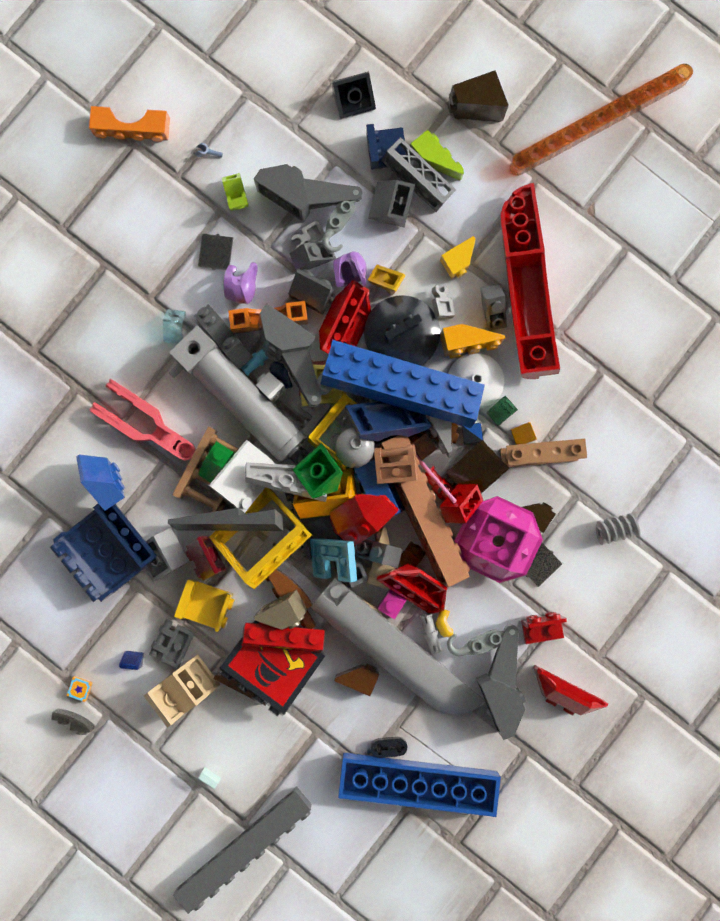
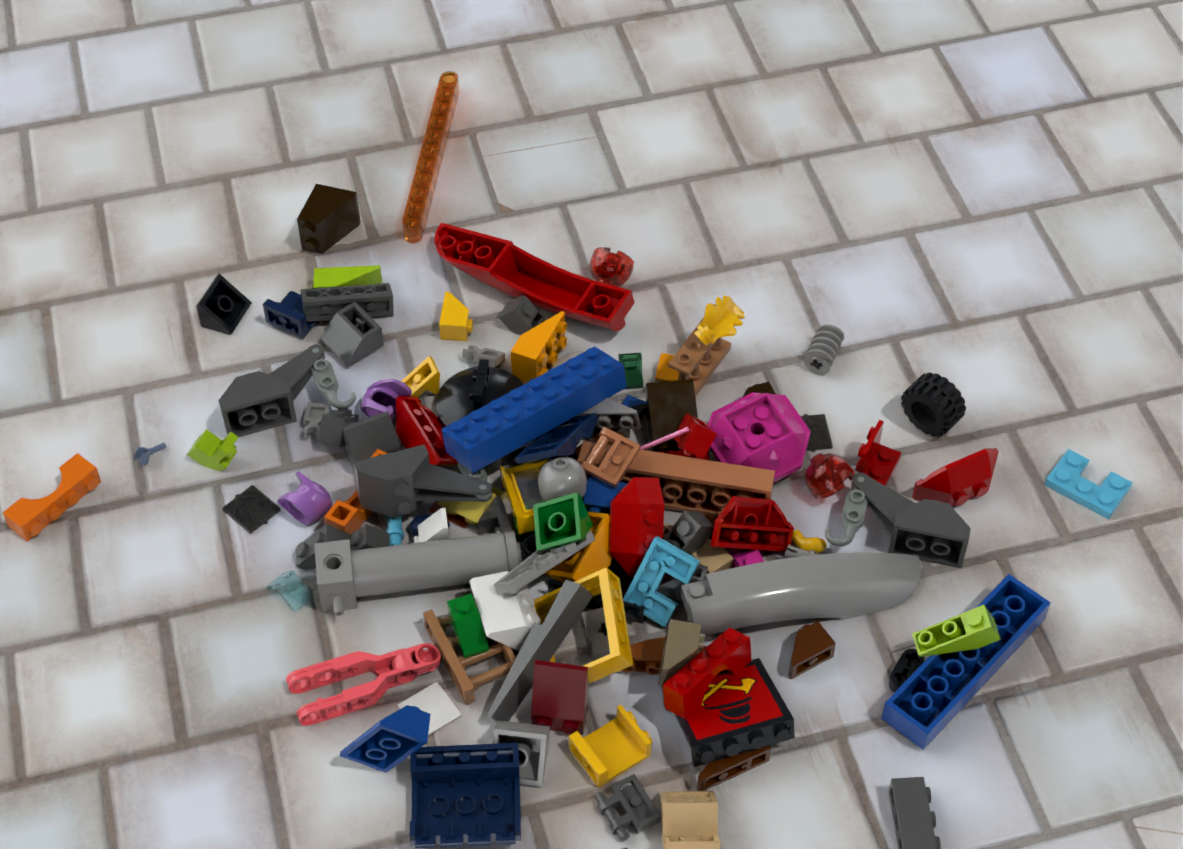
camera: 50 degrees left, 35 degrees down
none -> white sticker [398,682,462,735]
none -> clear red cylinder [589,247,634,287]
none -> yellow plant [694,295,745,346]
none -> clear red cylinder [805,453,855,499]
none -> black tyre [901,372,966,437]
none -> lime slope [912,605,1001,657]
none -> medium azure plate [1044,449,1133,519]

